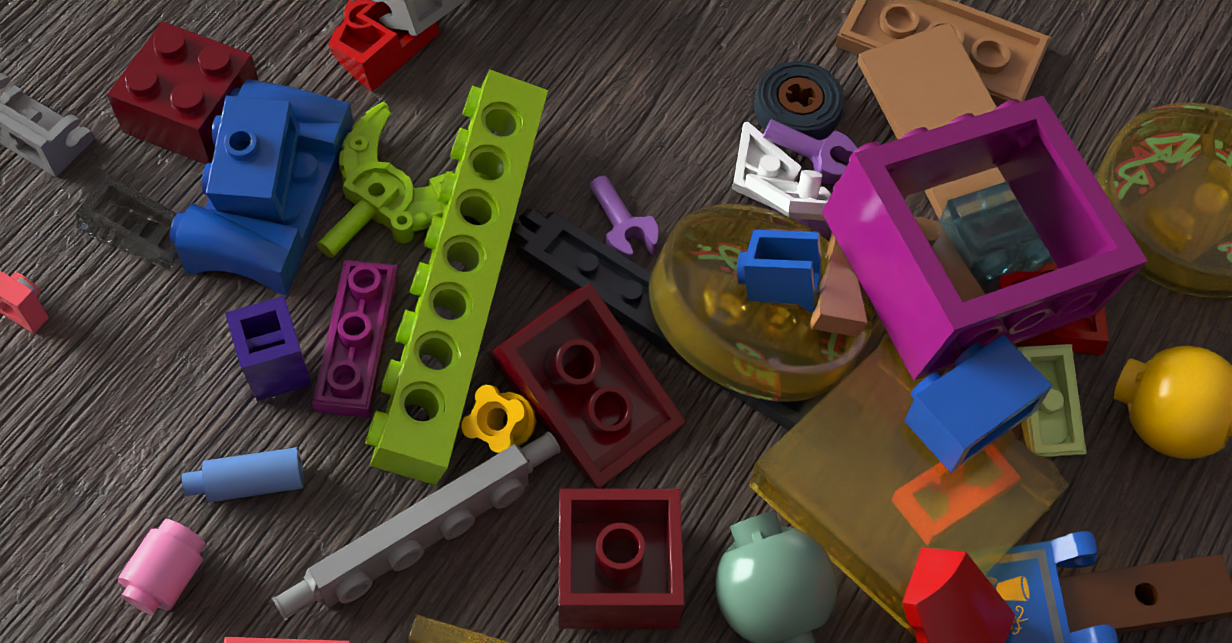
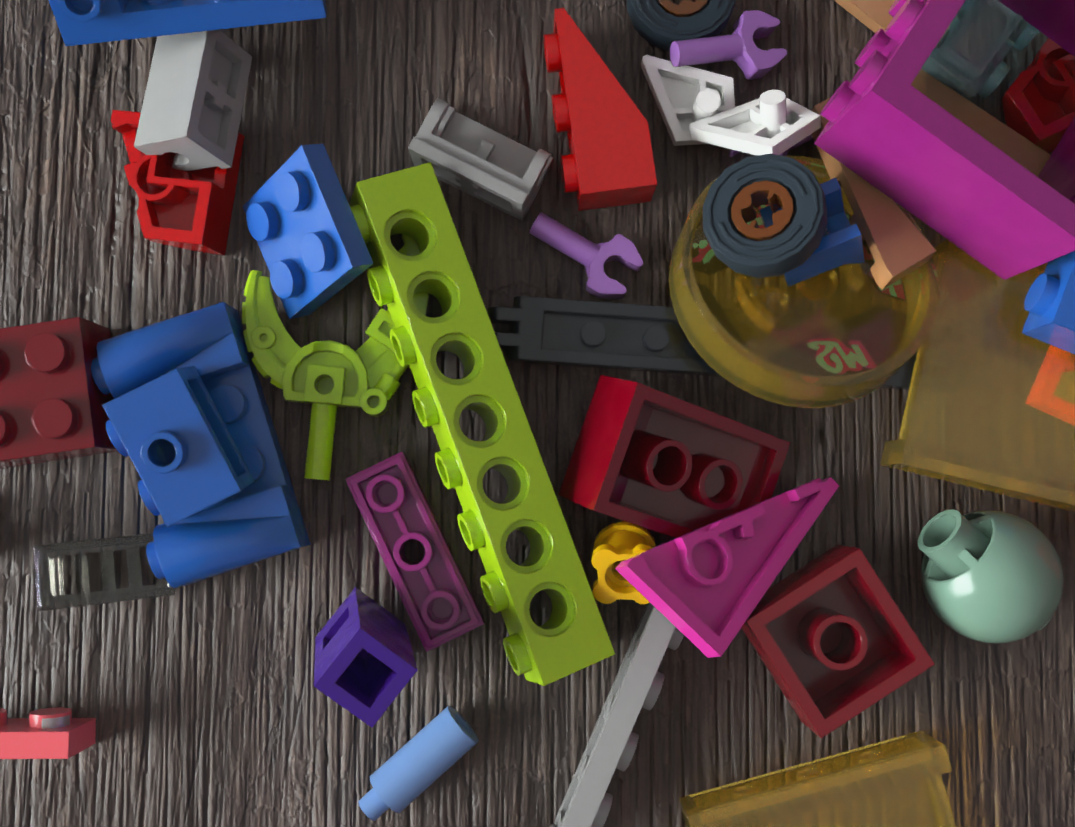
camera: 30 degrees left, 25 degrees up
none -> blue plate [243,144,374,319]
none -> light grey hinge [408,98,553,221]
none -> red slope [543,8,657,211]
none -> dark pink wing [616,477,839,658]
none -> black bush [703,153,828,278]

